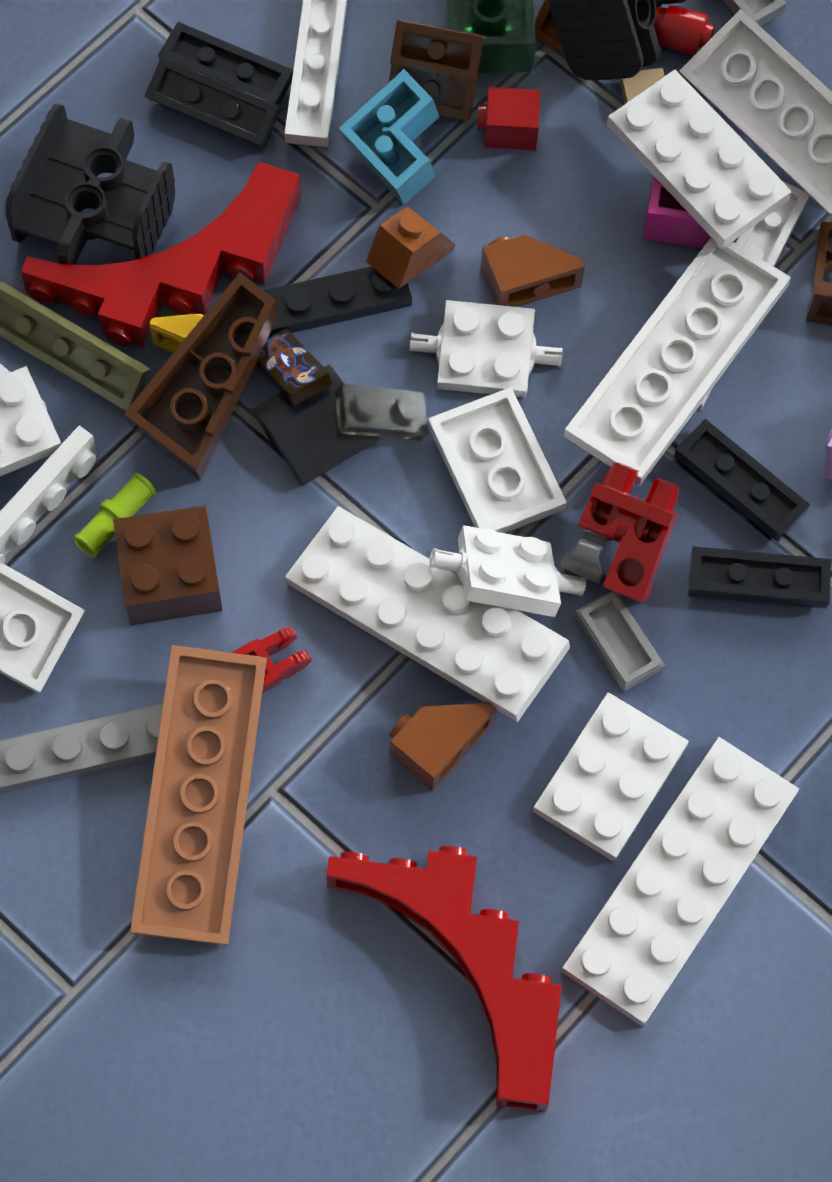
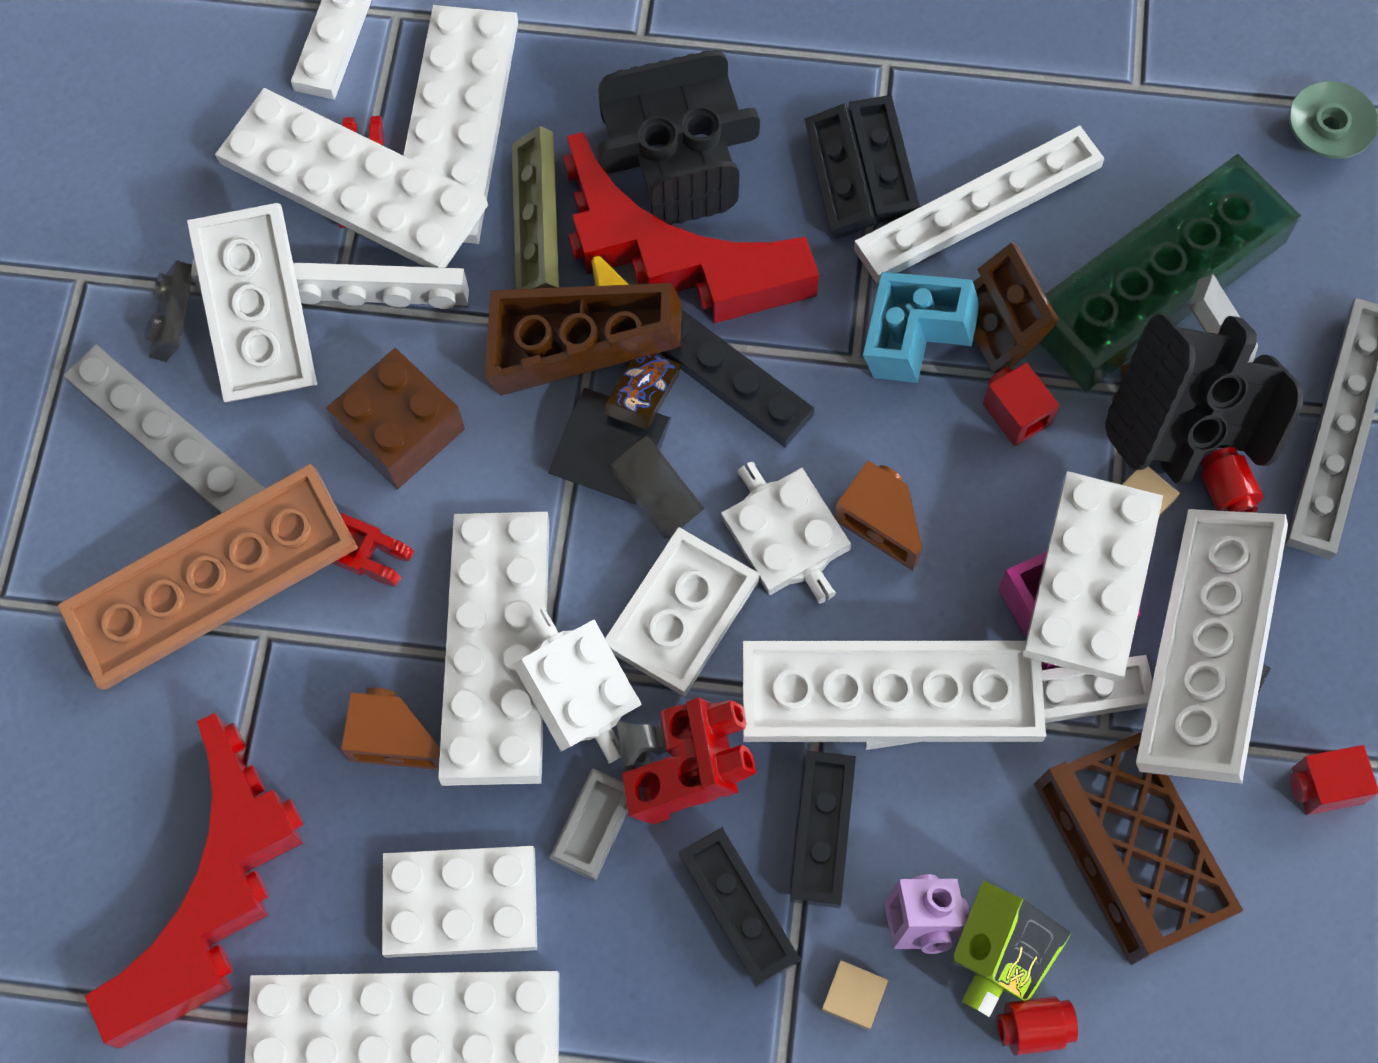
camera: 60 degrees right, 0 degrees up
lime pin [73,473,156,558] -> none
dark orange slope [366,206,456,289] -> none

